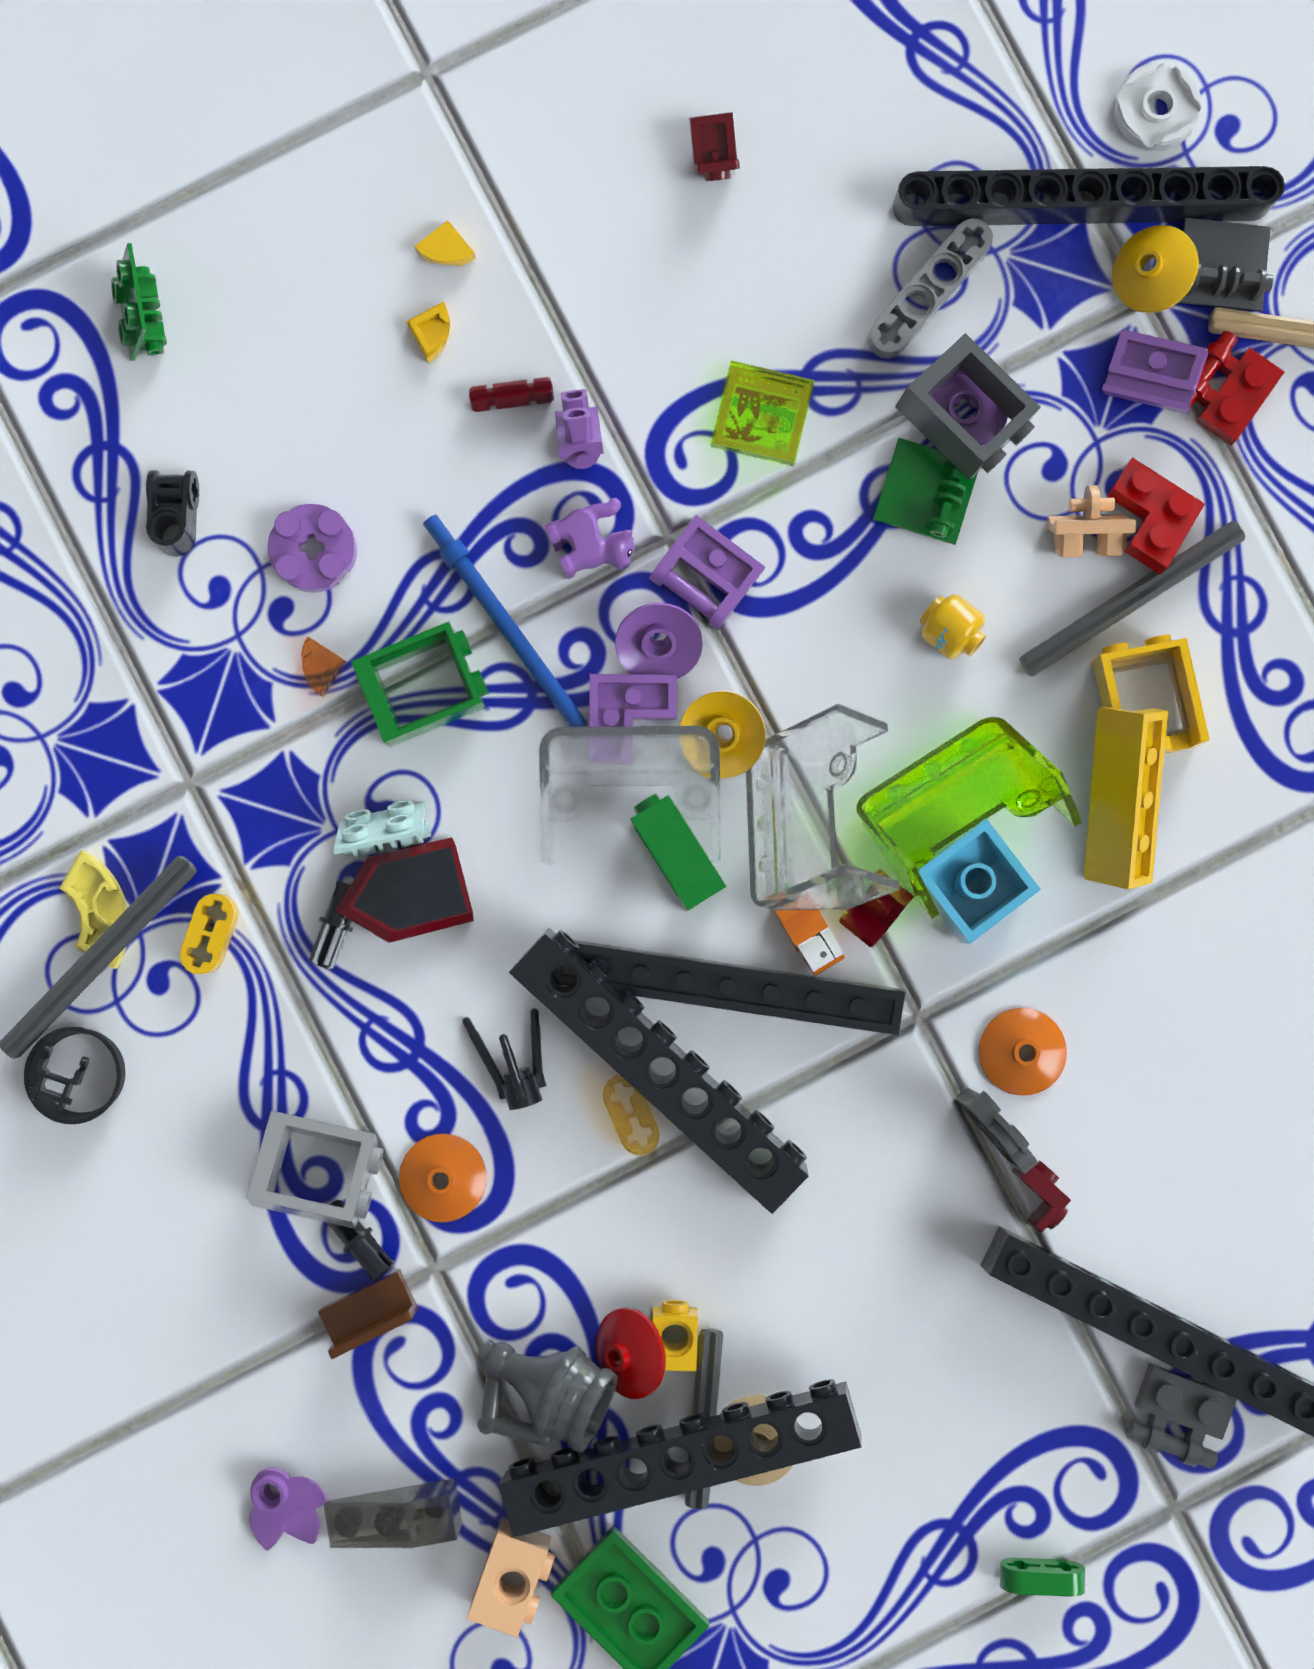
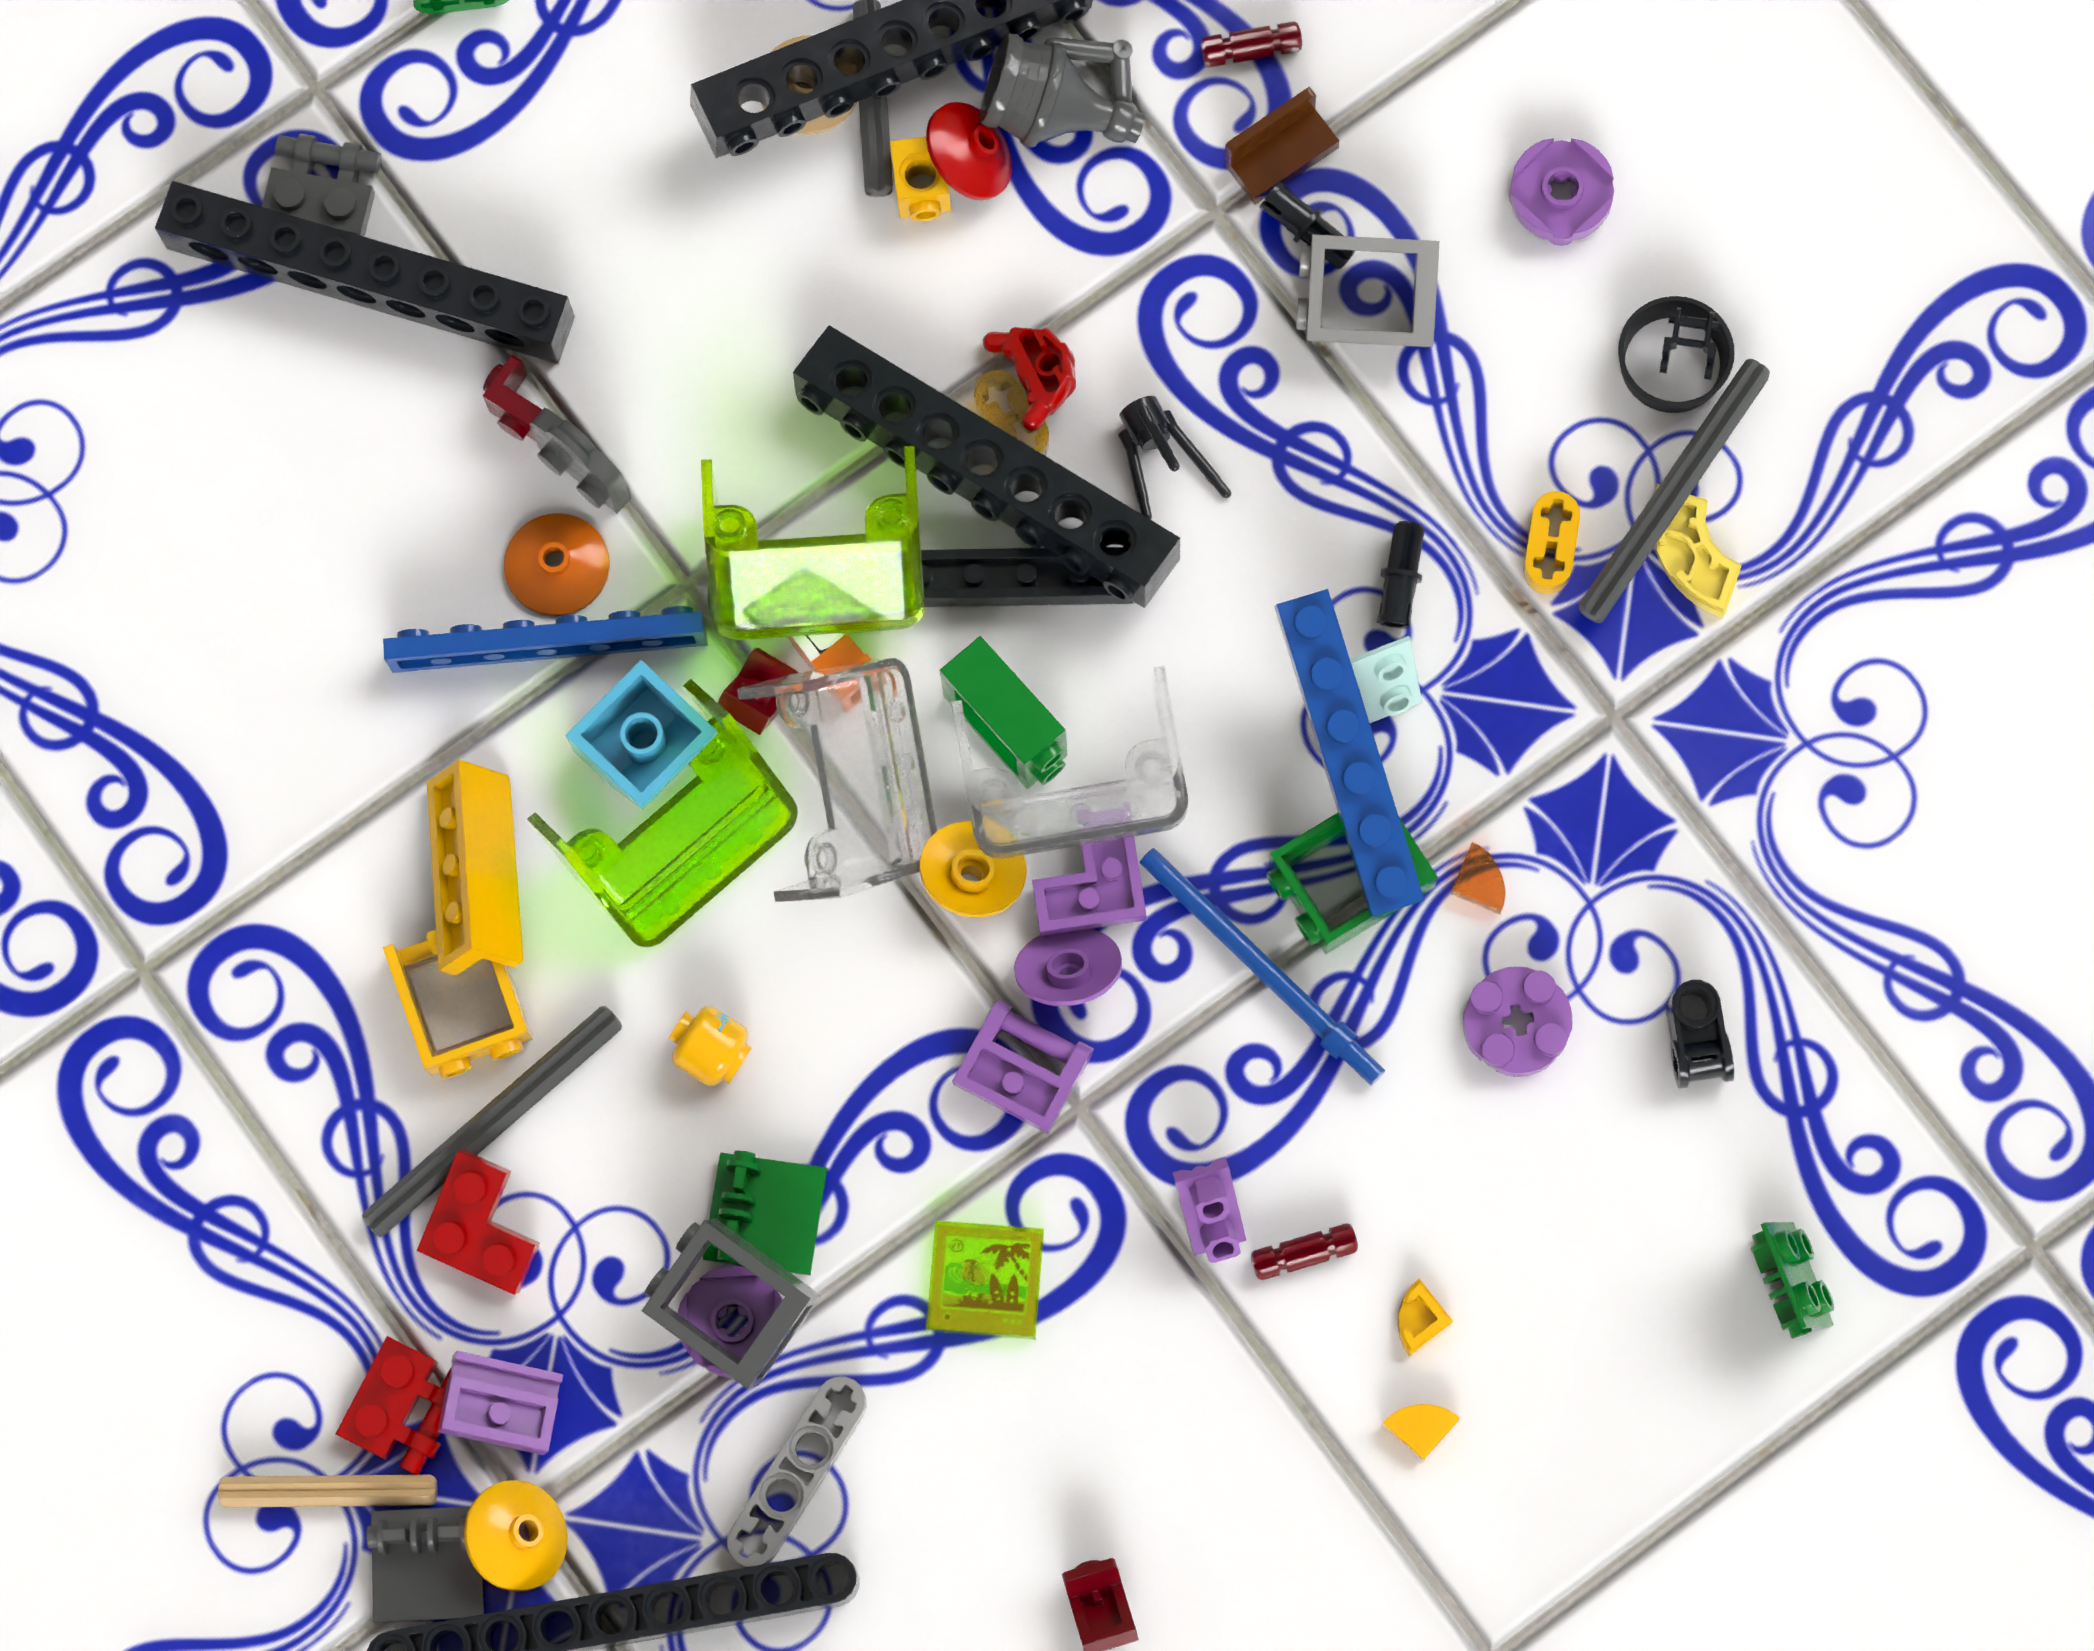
camera: 175 degrees right, 10 degrees down
black tile [335,837,474,943] -> none
orange dish [399,1133,487,1222] -> none
medium lavender animal [544,498,635,579] -> none
light nougat hips [1047,485,1136,557] -> none
none -> blue plate [383,606,708,673]
none -> clear neon green windscreen [701,446,925,640]
none -> red piece [982,327,1076,432]
none -> dark red axle [1200,21,1302,67]
none -> blue plate [1274,589,1425,917]
none -> medium lavender plate [1509,138,1614,246]

